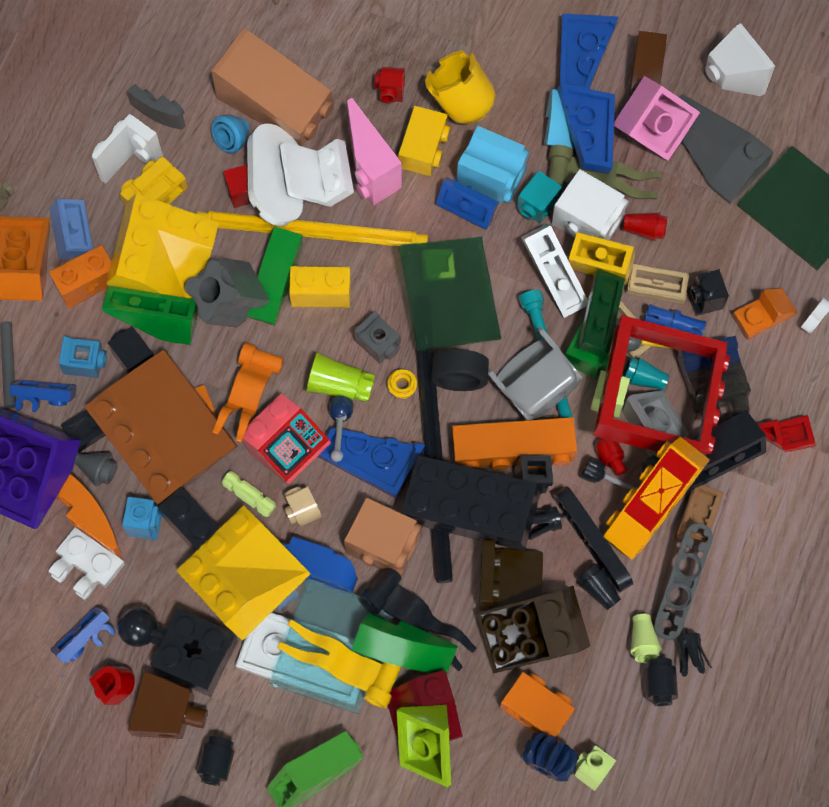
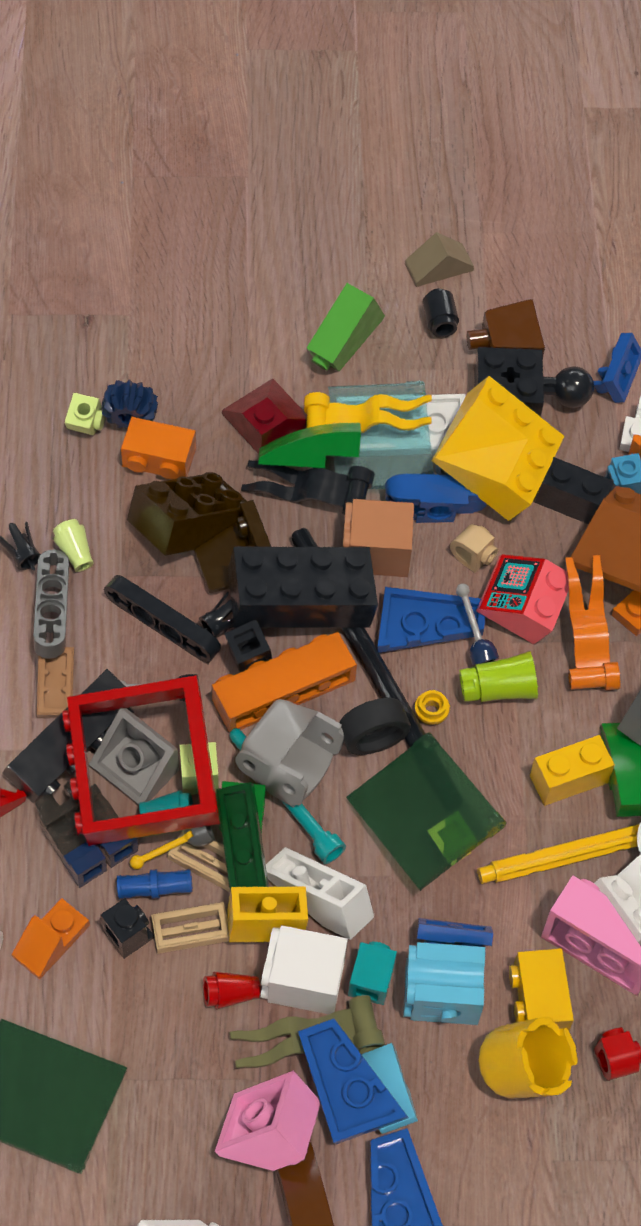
camera: 155 degrees right, 10 degrees down
red plate [89,666,135,705] -> none
yellowish green axle [222,471,276,517] -> none
dark grey brick [354,311,401,364] -> none
lime slope [397,705,451,787] -> none
black cone [578,563,621,610] -> none
red cylinder [596,438,627,476] -> none
light orange brick [604,437,710,560] -> none
black brick [644,658,678,707] -> none
dark grey wedge [679,94,773,204] -> none

